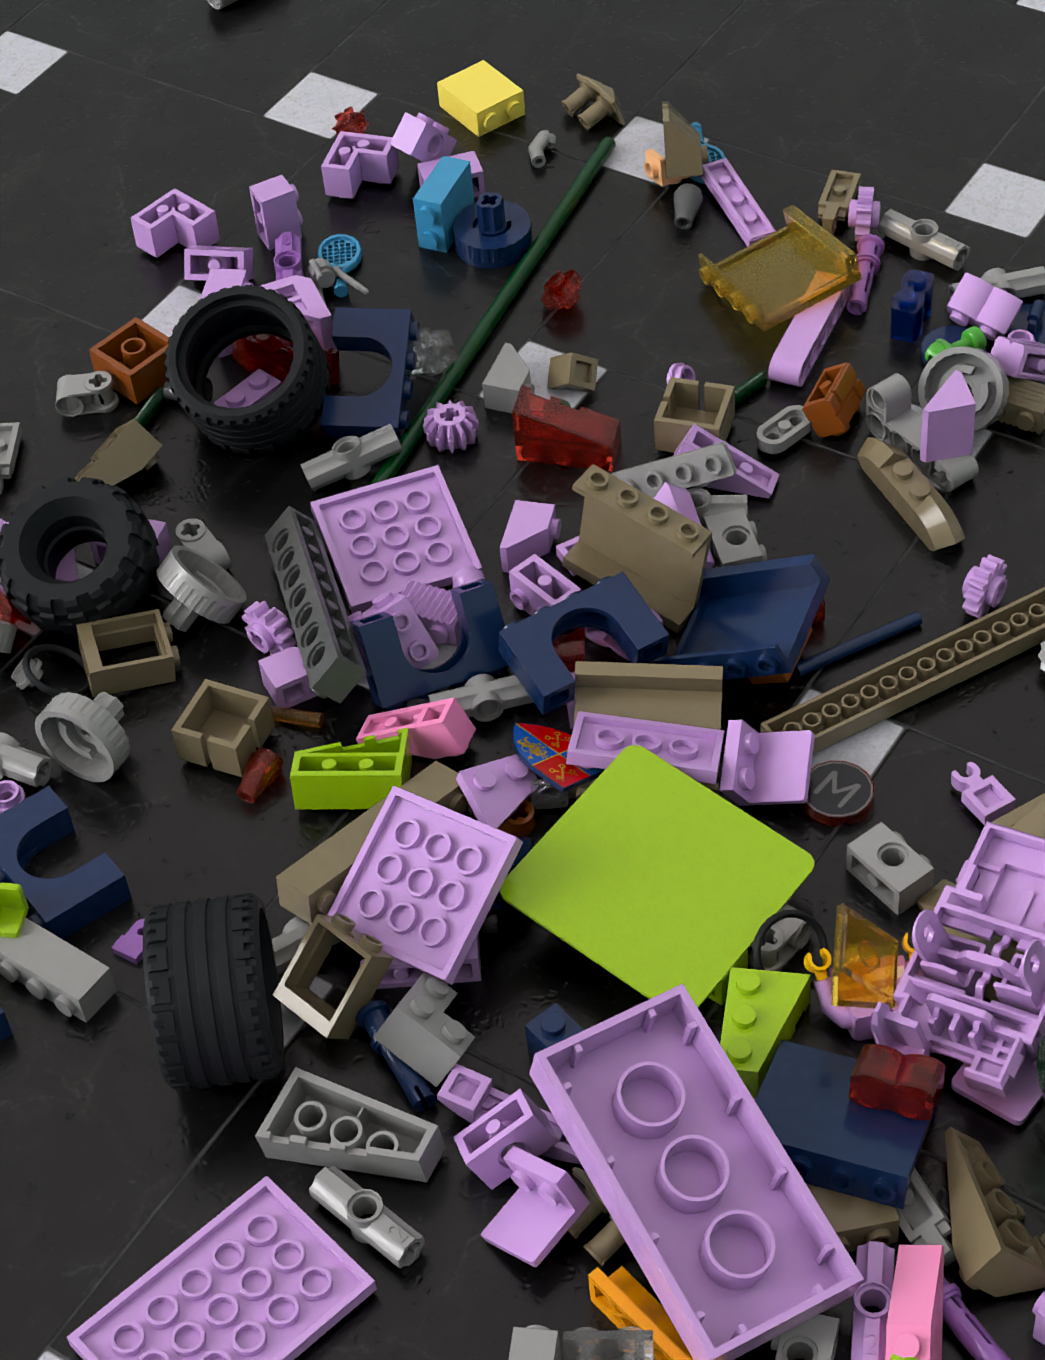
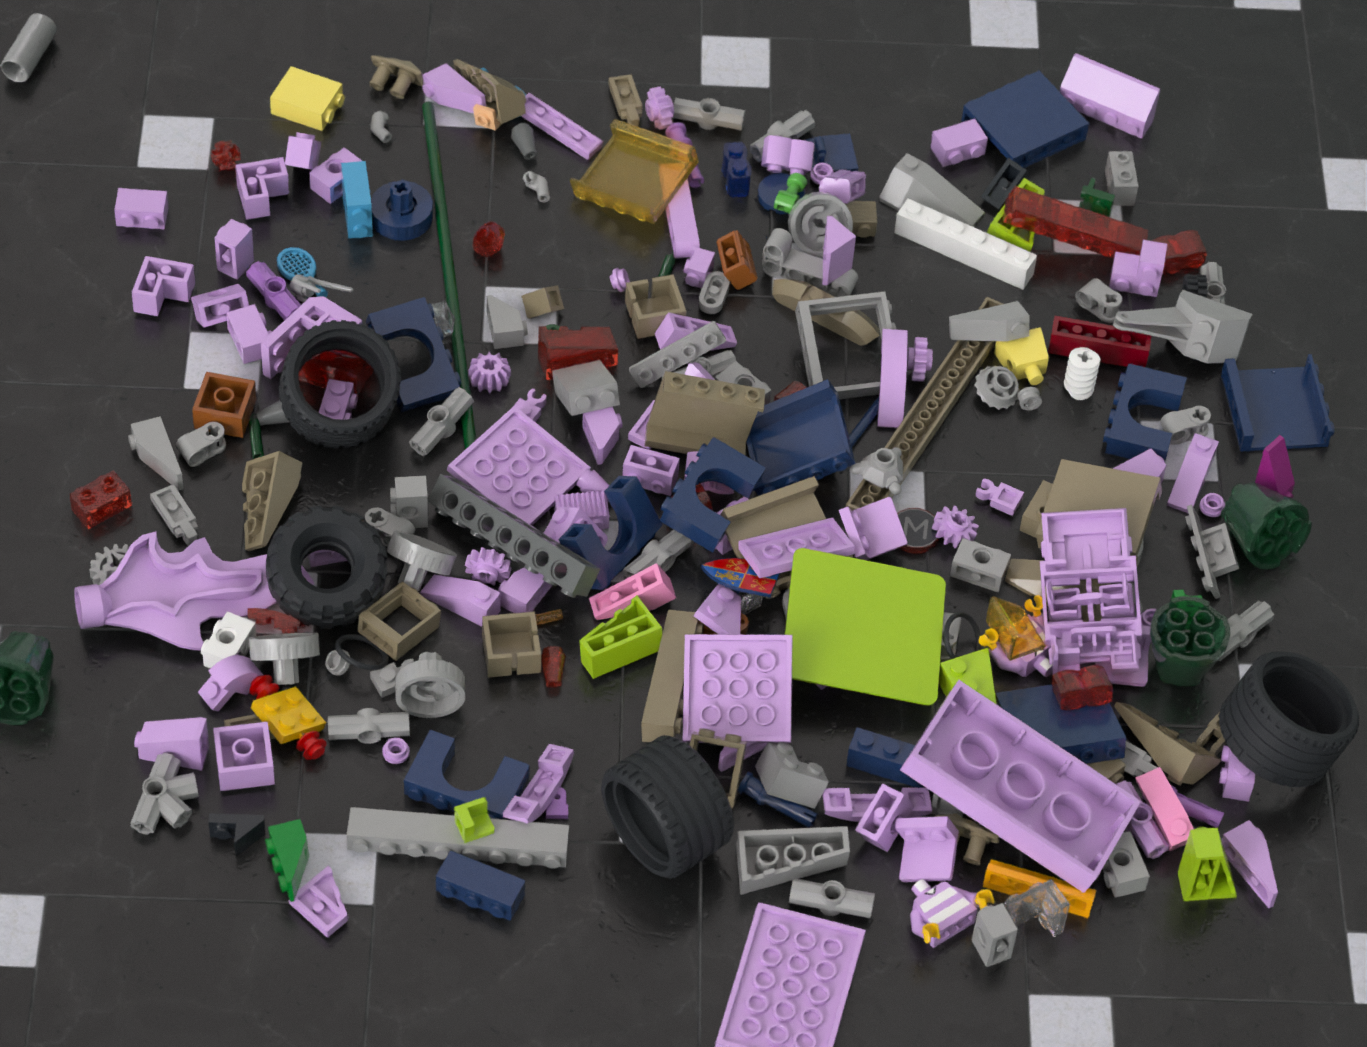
camera: 40 degrees left, 5 degrees up
none -> lavender brick [115,188,169,229]
none -> light grey slope [128,417,183,490]
none -> light grey brick [390,476,428,528]
none -> lavender slope [420,574,501,627]
none -> lavender slope [423,64,486,113]
none -> lavender slope [503,744,574,823]
none -> lavender plate [515,389,546,422]
none -> light grey arm [523,171,550,202]
none -> light grey brick [552,360,620,416]
none -> lavender brick [684,246,715,288]
none -> light grey window [795,292,896,399]
none -> light grey rock [850,447,903,495]
none -> lavender slope [877,329,907,428]
none -> torso [910,879,995,948]
none -> lavender gear [932,506,979,548]

